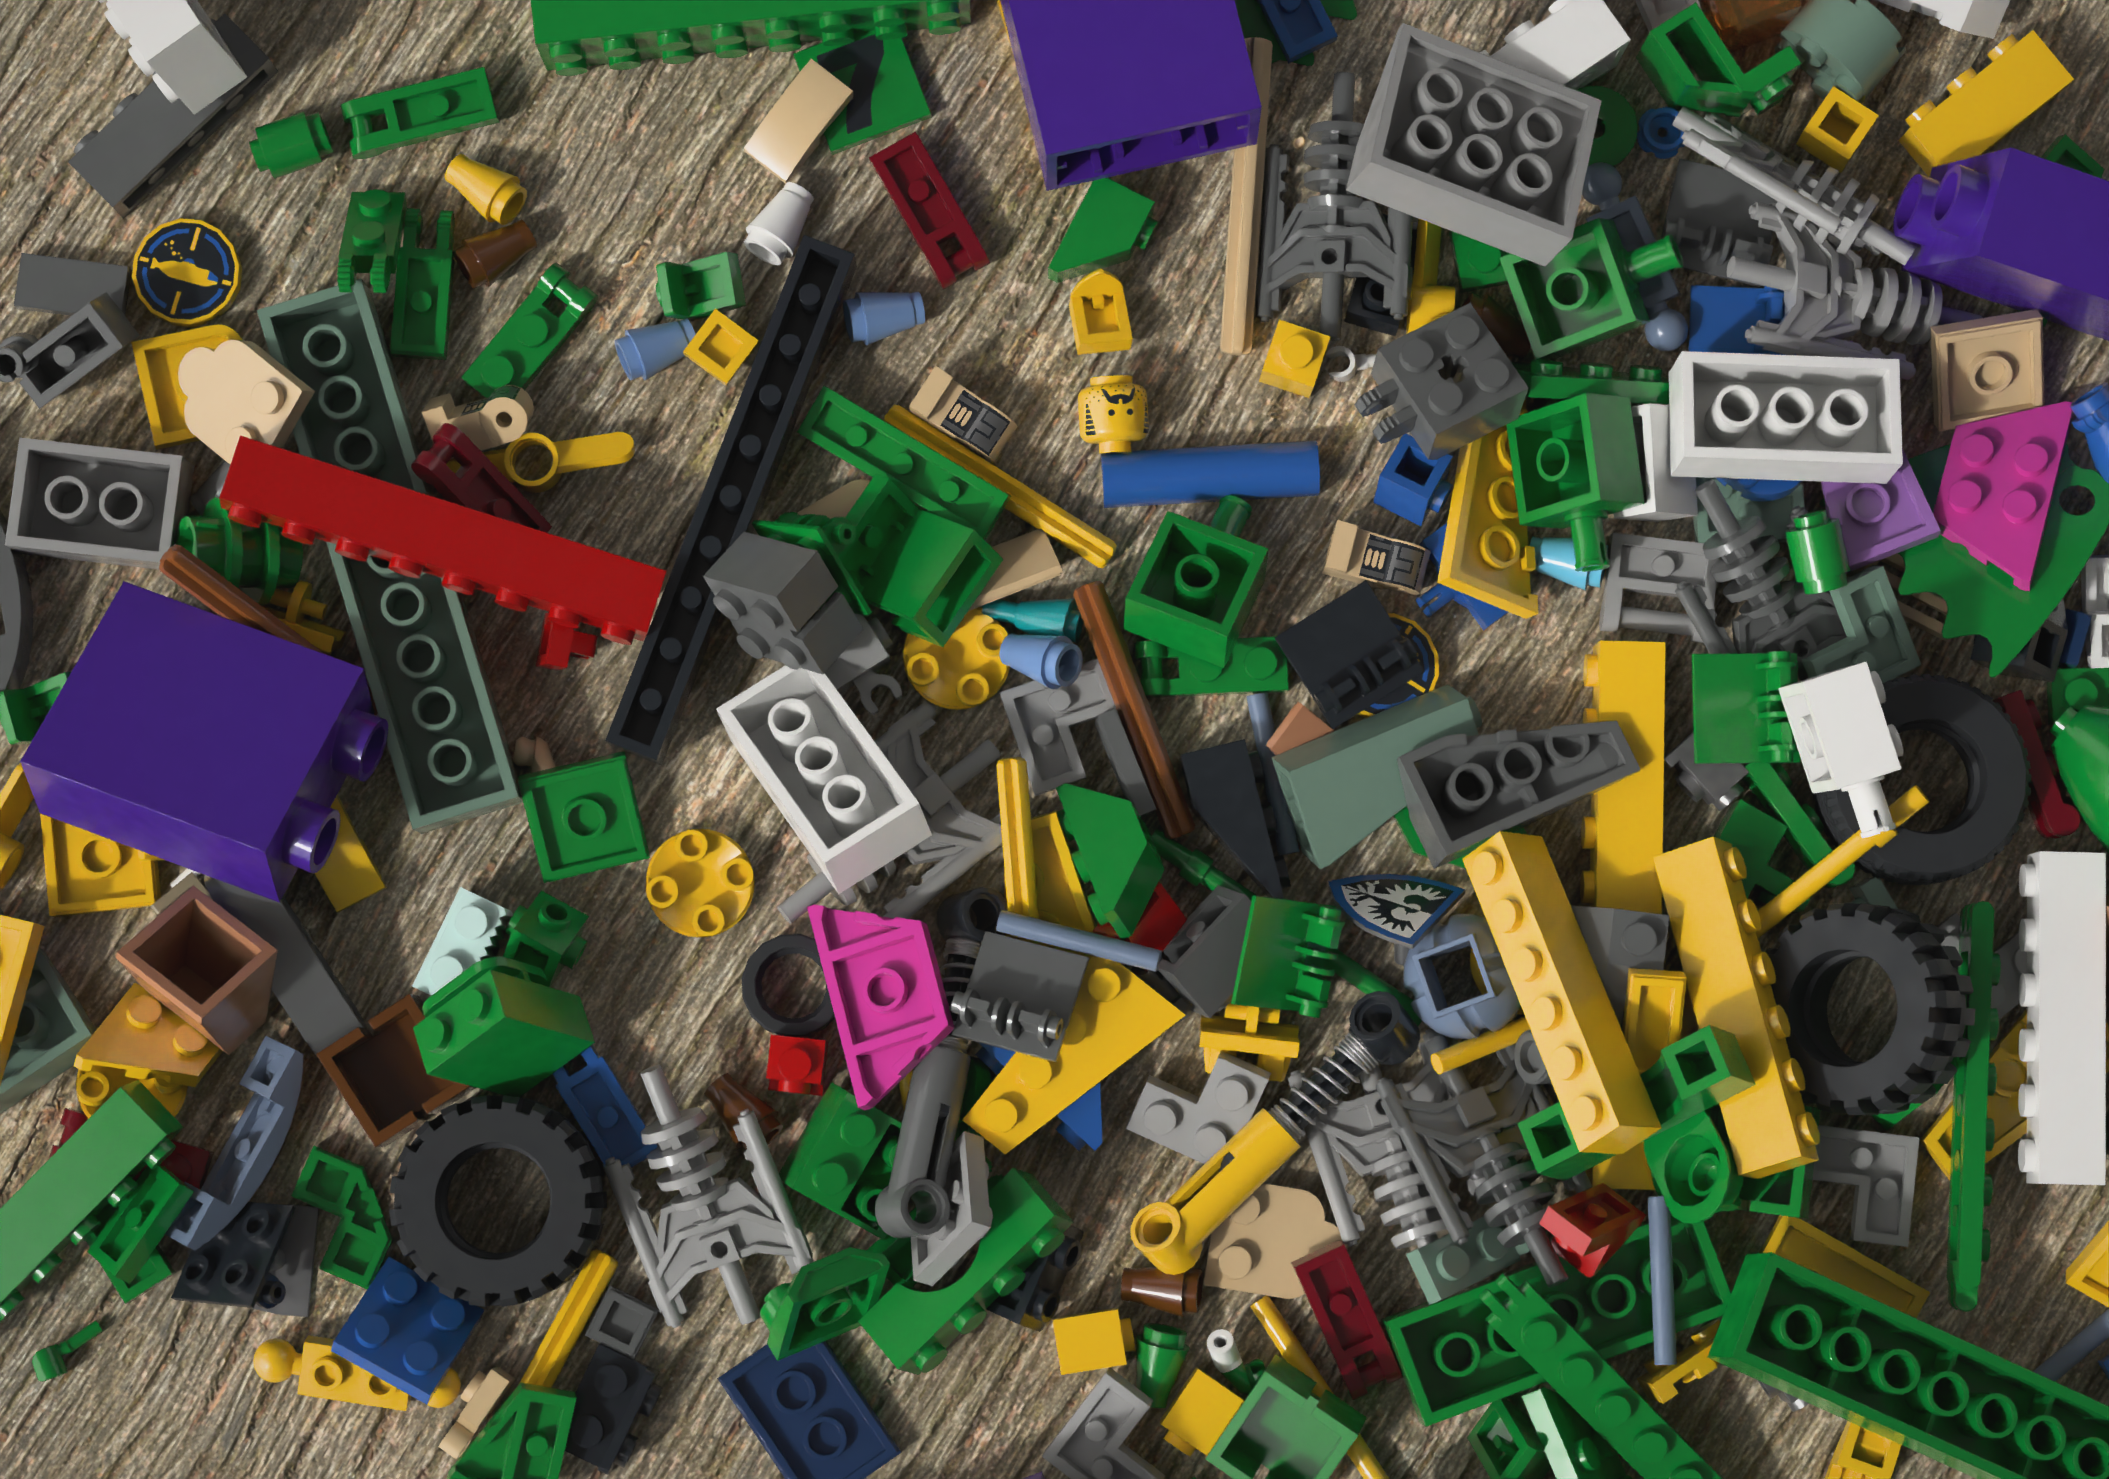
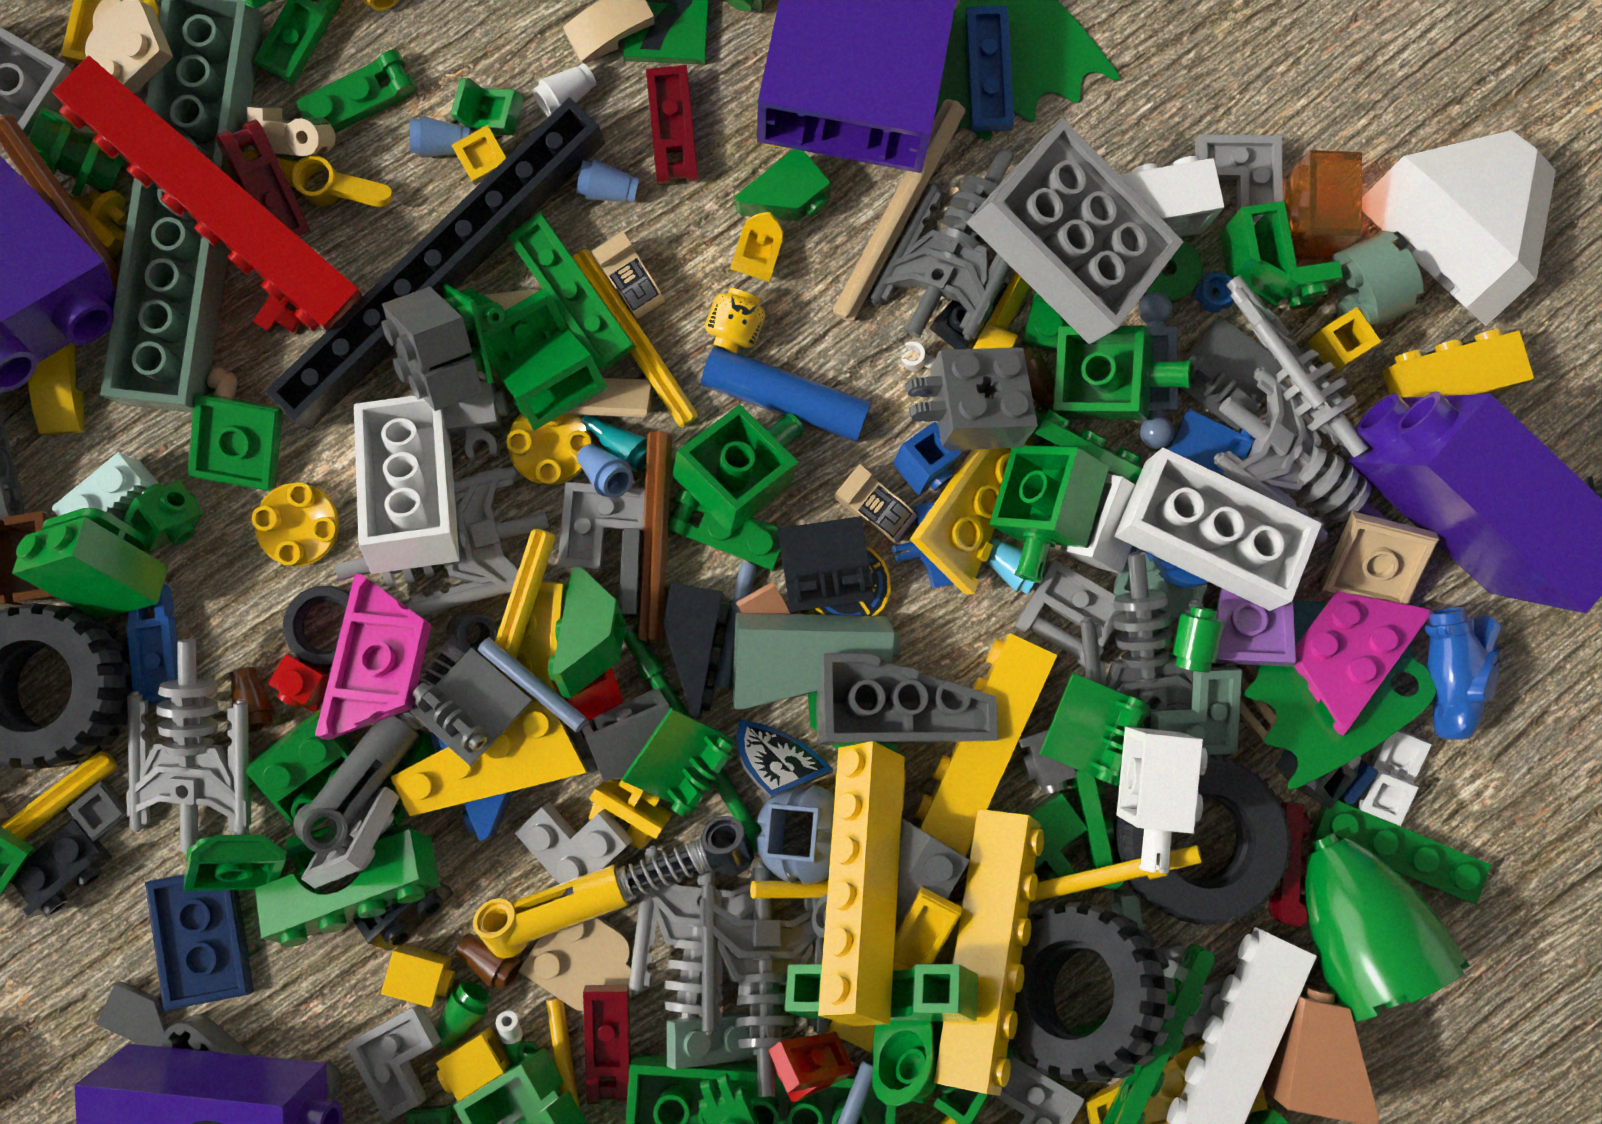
camera: 30 degrees right, 0 degrees up
reddish brown cone [453,219,537,289] -> none
yellow brick [1259,319,1331,398] -> none

